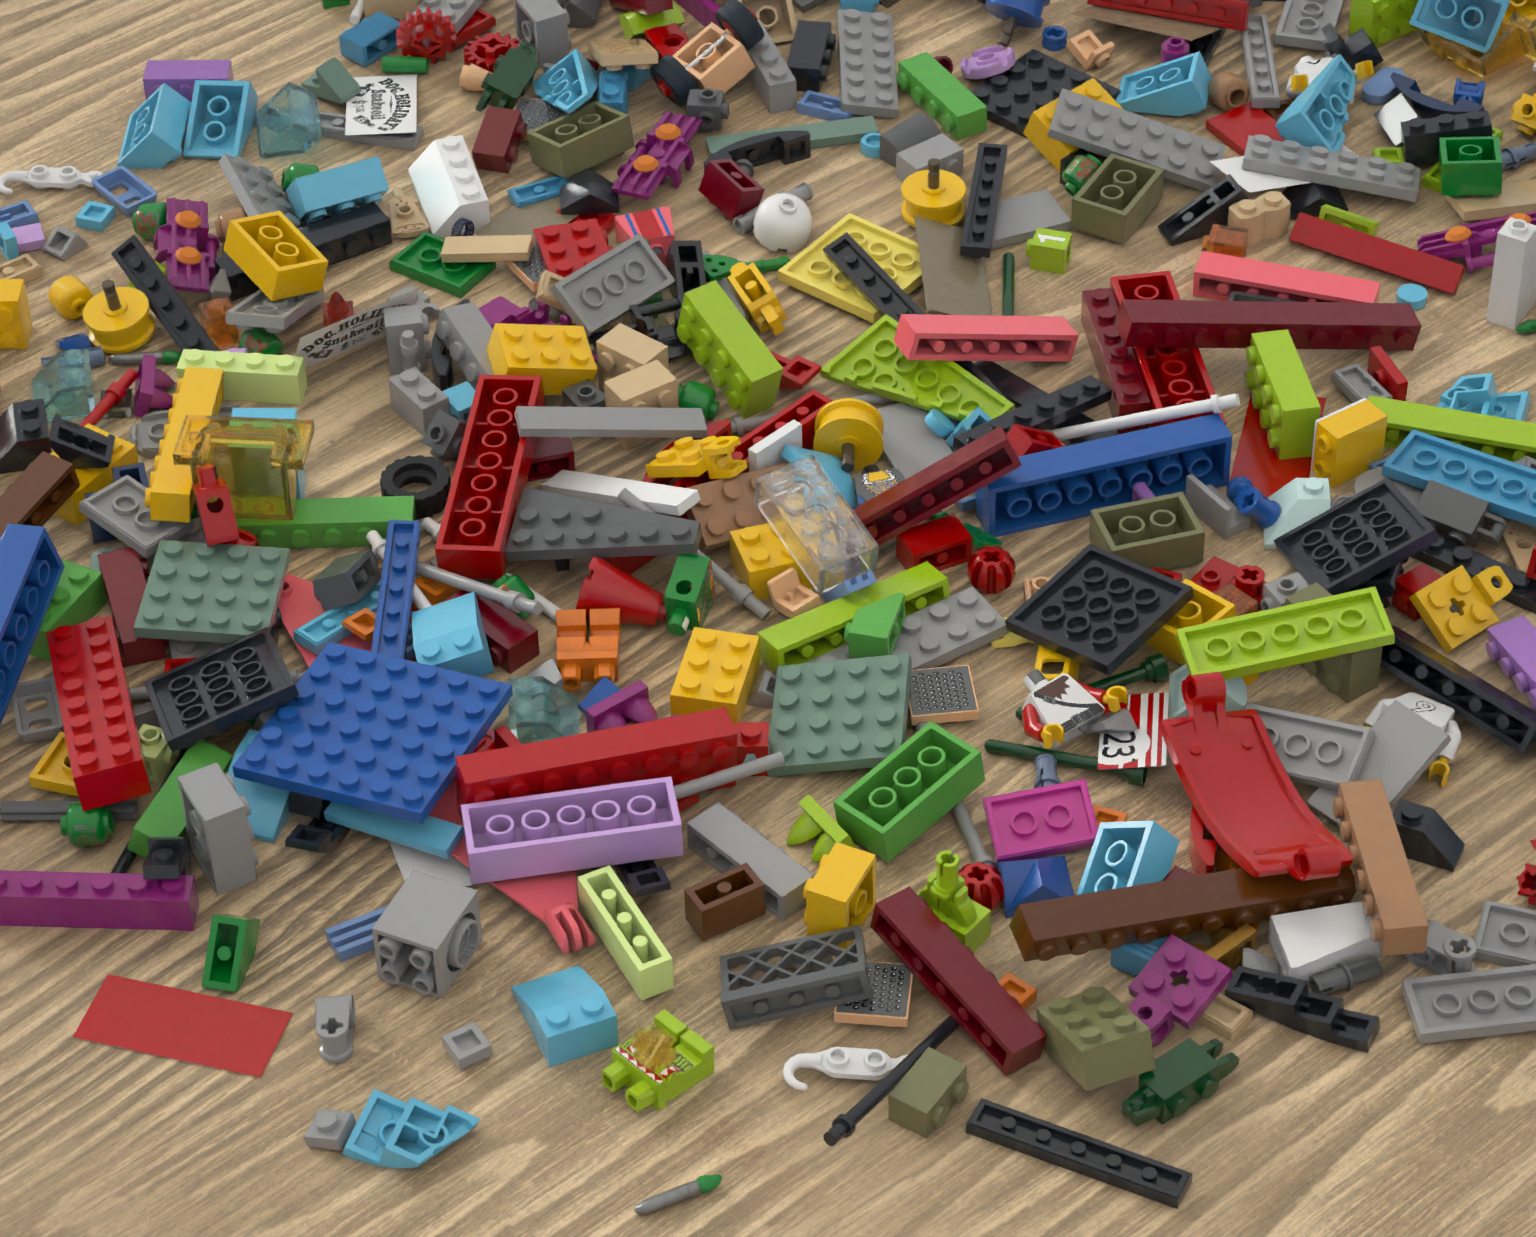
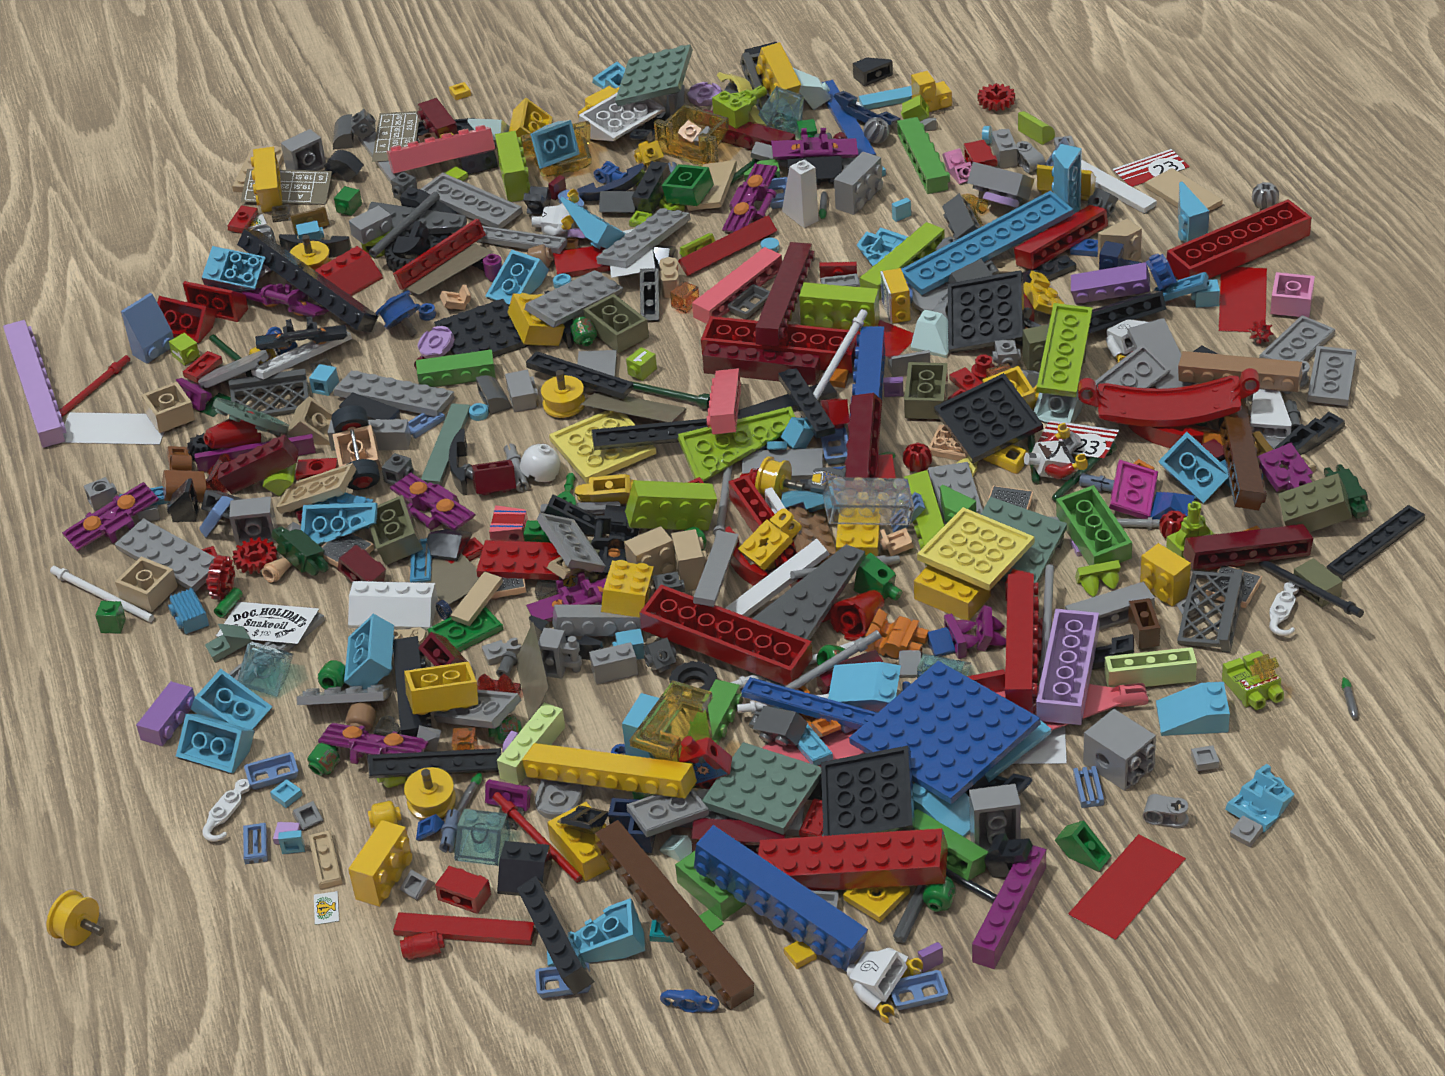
camera: 65 degrees left, 0 degrees up
blue connector [1226,476,1281,528] -> none
none -> dark red brick [418,632,468,666]
none -> dark red tile [548,175,567,200]
none -> medium azure tile [553,274,571,289]
none -> light yellow plate [917,507,1035,591]

